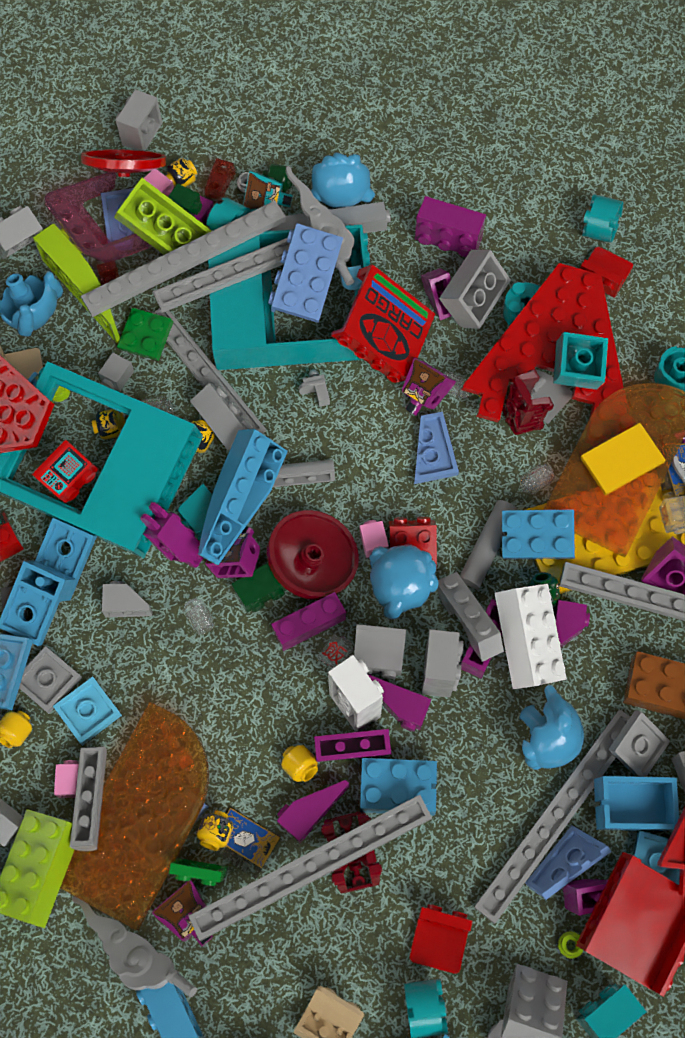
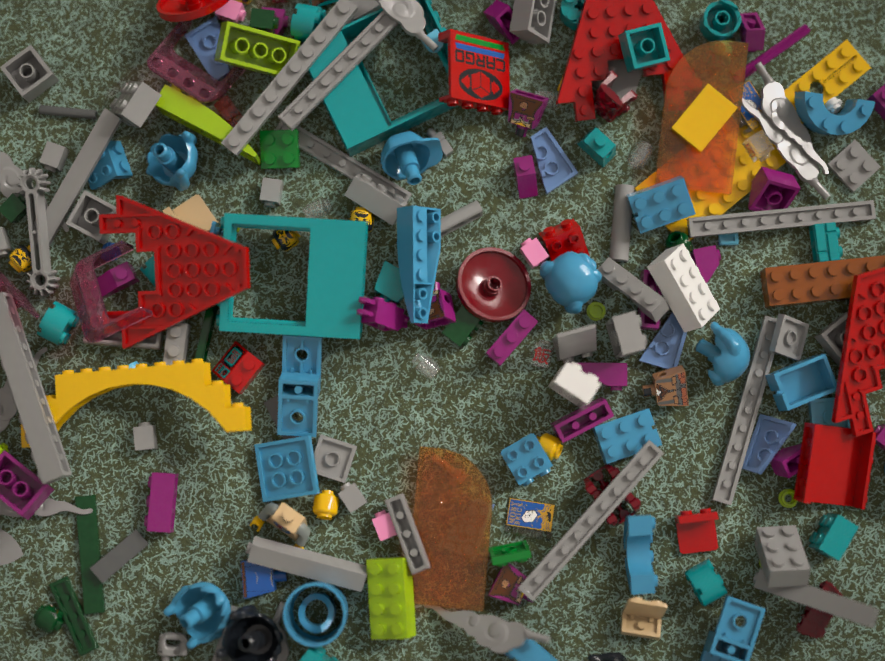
camera: 25 degrees left, 15 degrees up
slope [32,440,98,503] -> none
medium azure plate [53,677,122,745] -> none
light grey slope [102,581,153,617] -> none
yellow head [197,810,233,851] -> none
medium blue bracket [268,223,343,323] -> none
magenta slope [277,780,349,843] -> none
none -> light grey brick [338,482,368,513]
none -> dark azure piece [380,131,443,185]
none -> dark azure bracket [501,433,553,486]
none -> magenta slope [512,155,538,199]
none -> teal torso [577,127,616,168]
none -> lime plate [587,302,606,321]
none -> dark azure brick [623,515,658,595]
none -> medium blue wing [638,312,687,369]
none -> torso [642,365,689,406]
none -> medium azure tile [718,233,739,246]

